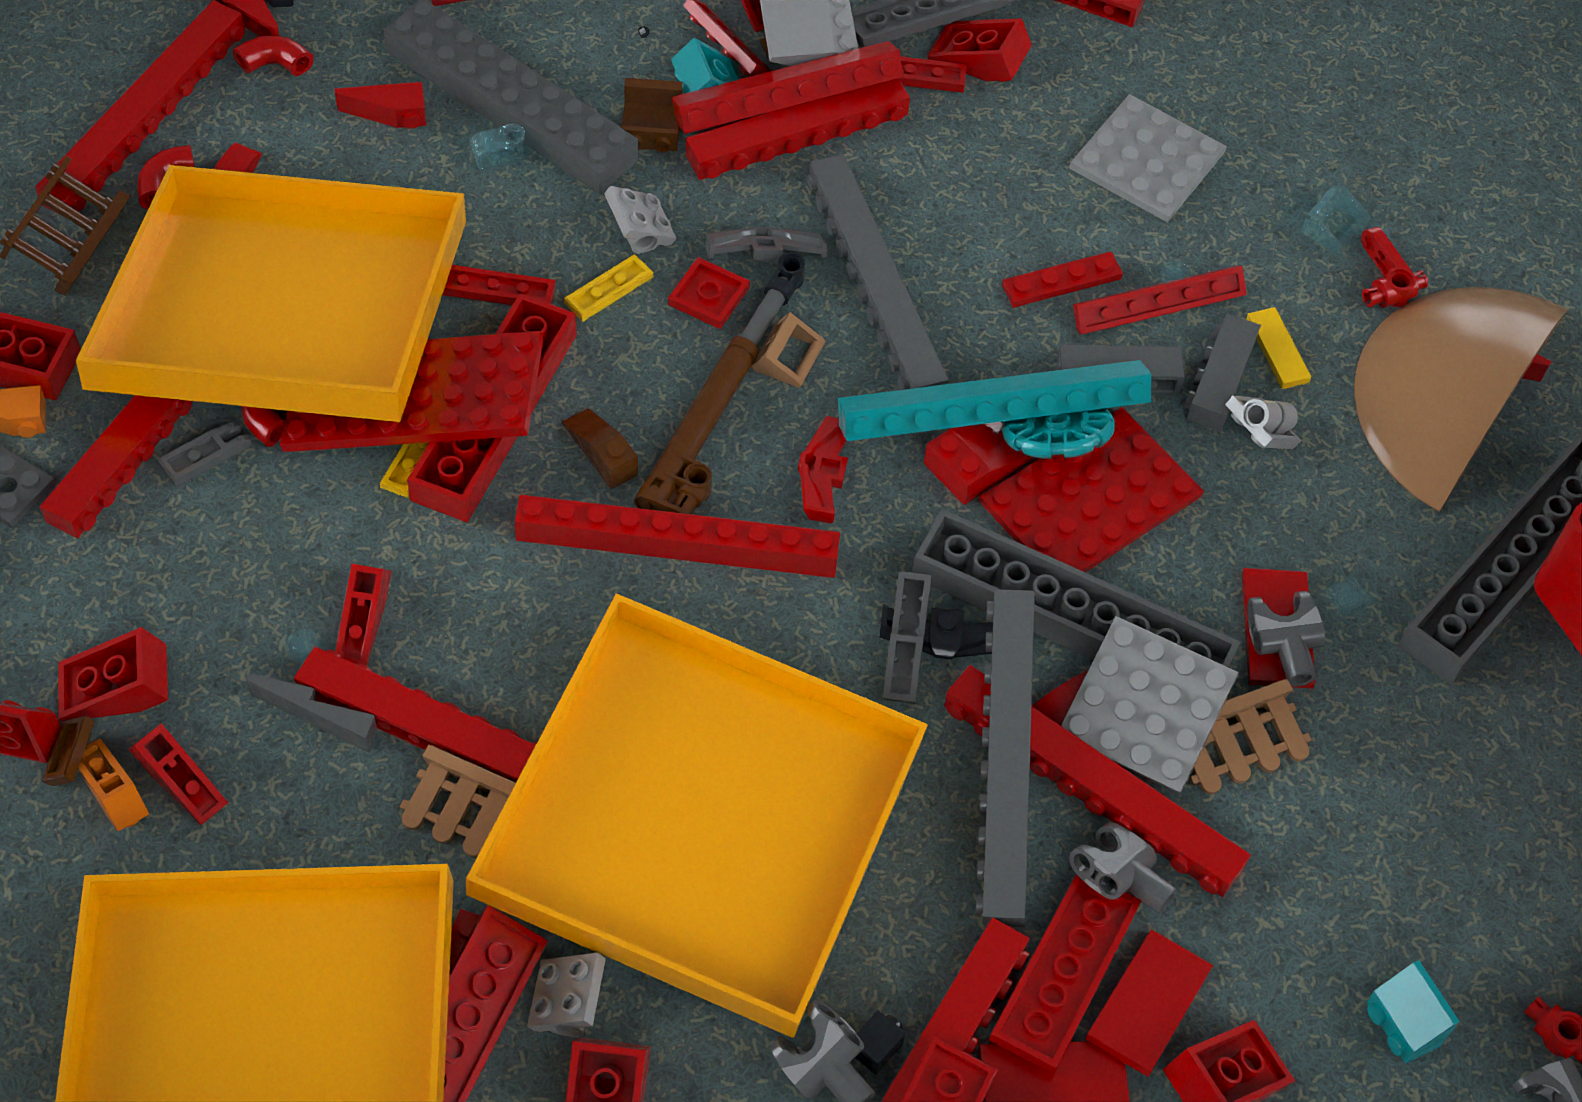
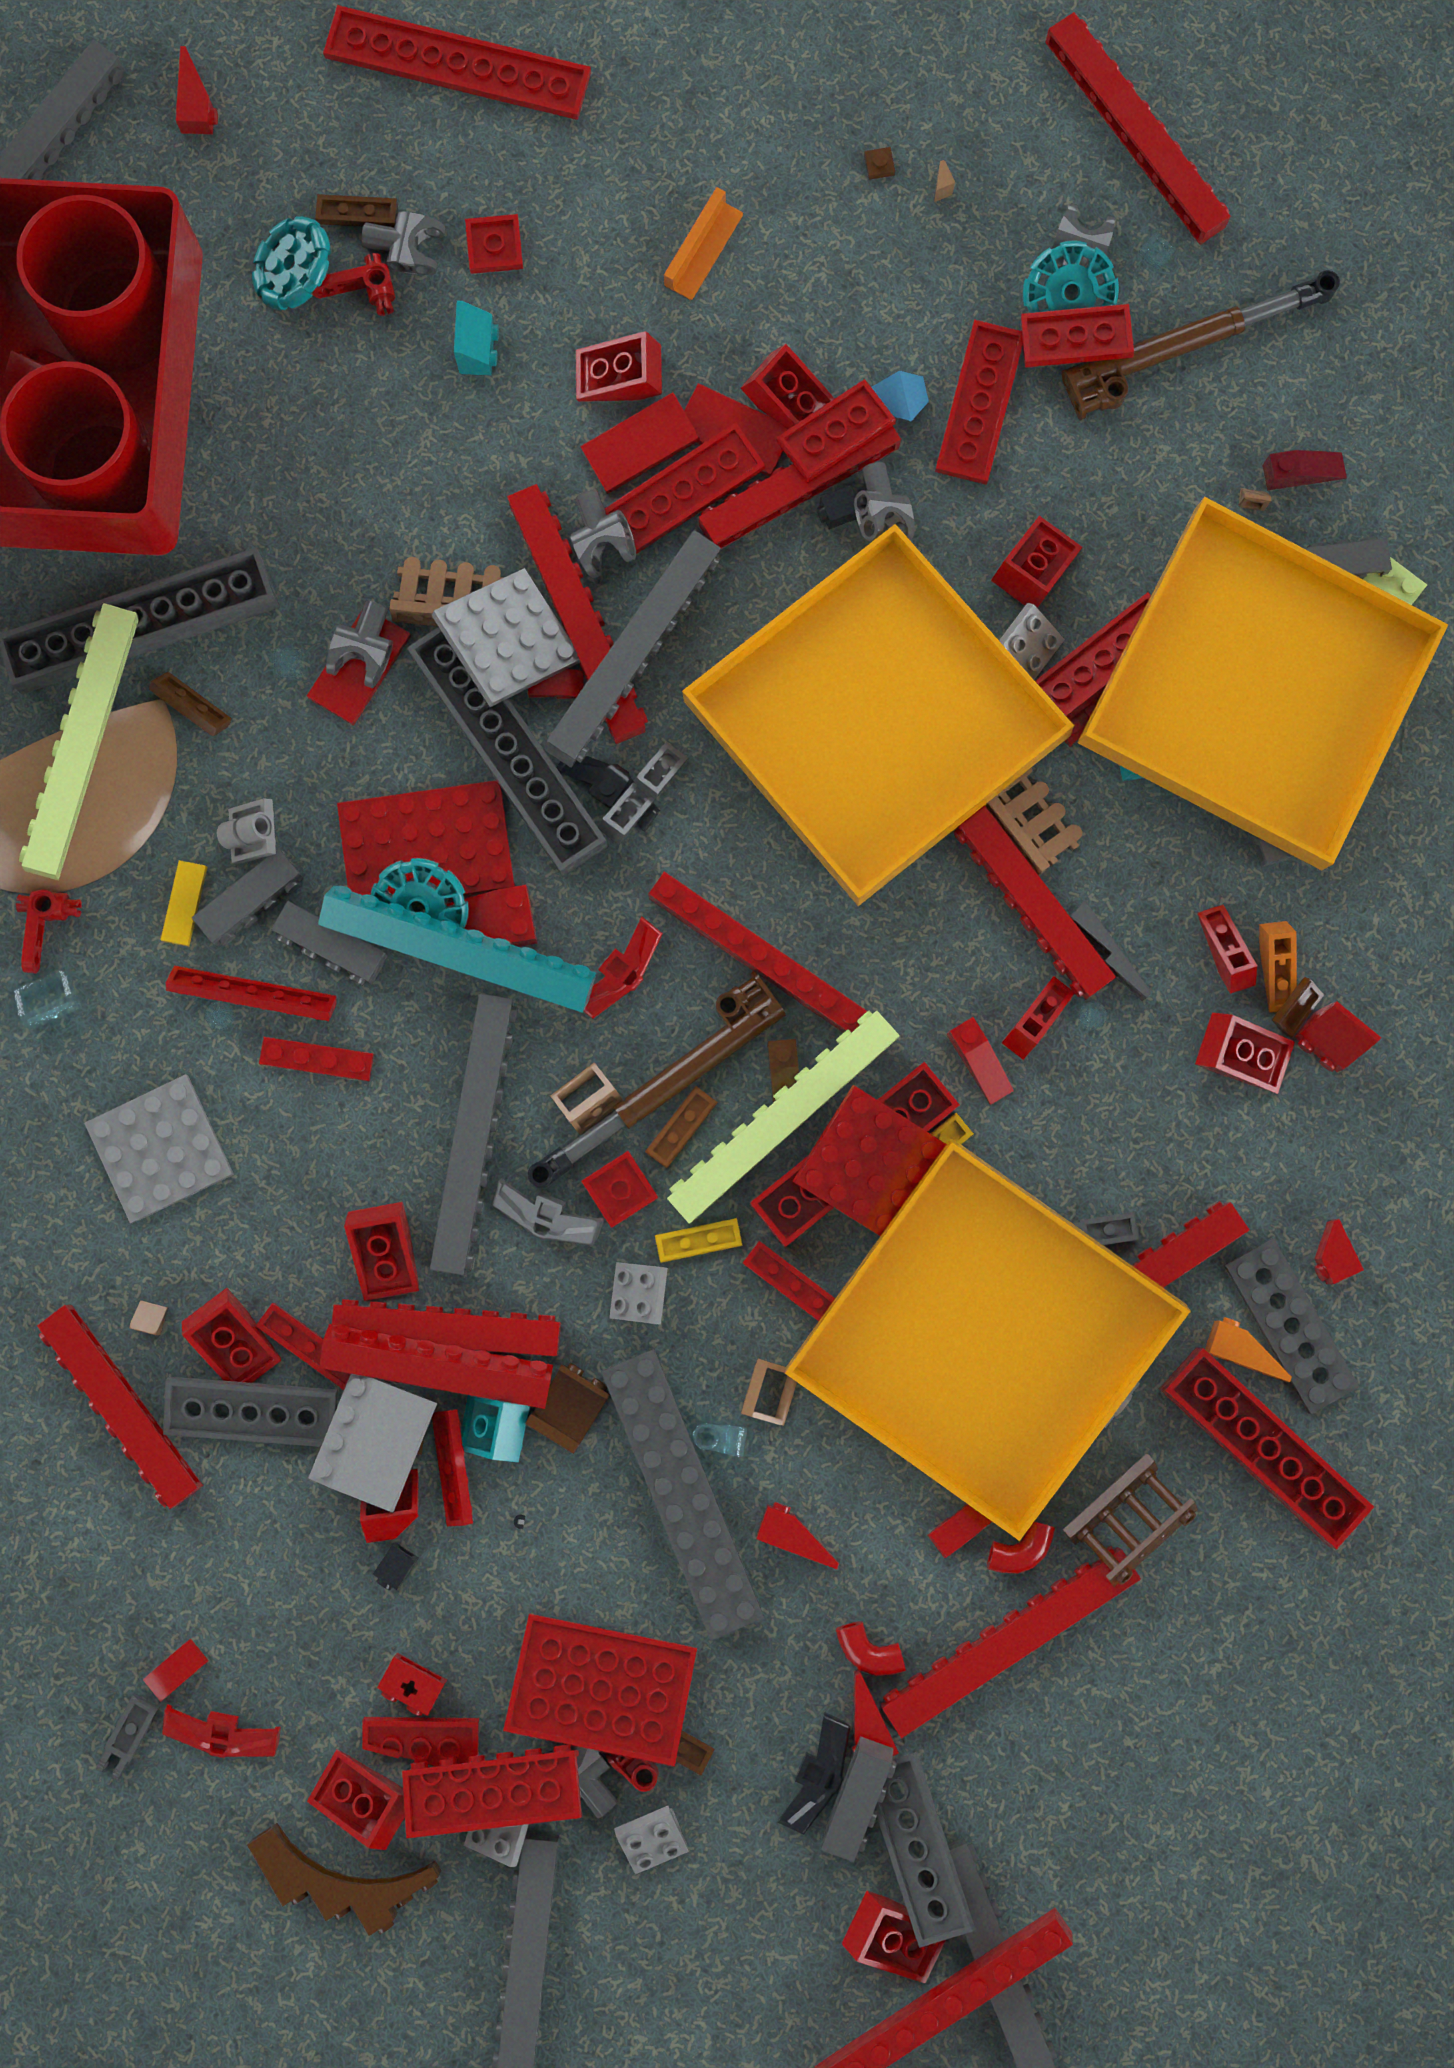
camera: 150 degrees left, 25 degrees up
none -> yellowish green brick [19,603,138,881]
none -> medium nougat slope [129,1301,168,1335]
none -> reddish brown plate [149,672,232,737]
none -> red slope [344,1202,420,1301]
none -> dark orange tile [645,1086,718,1169]
none -> yellowish green brick [667,1010,900,1223]
none -> medium nougat tile [741,1358,797,1426]
none -> red slope [947,1017,1014,1105]

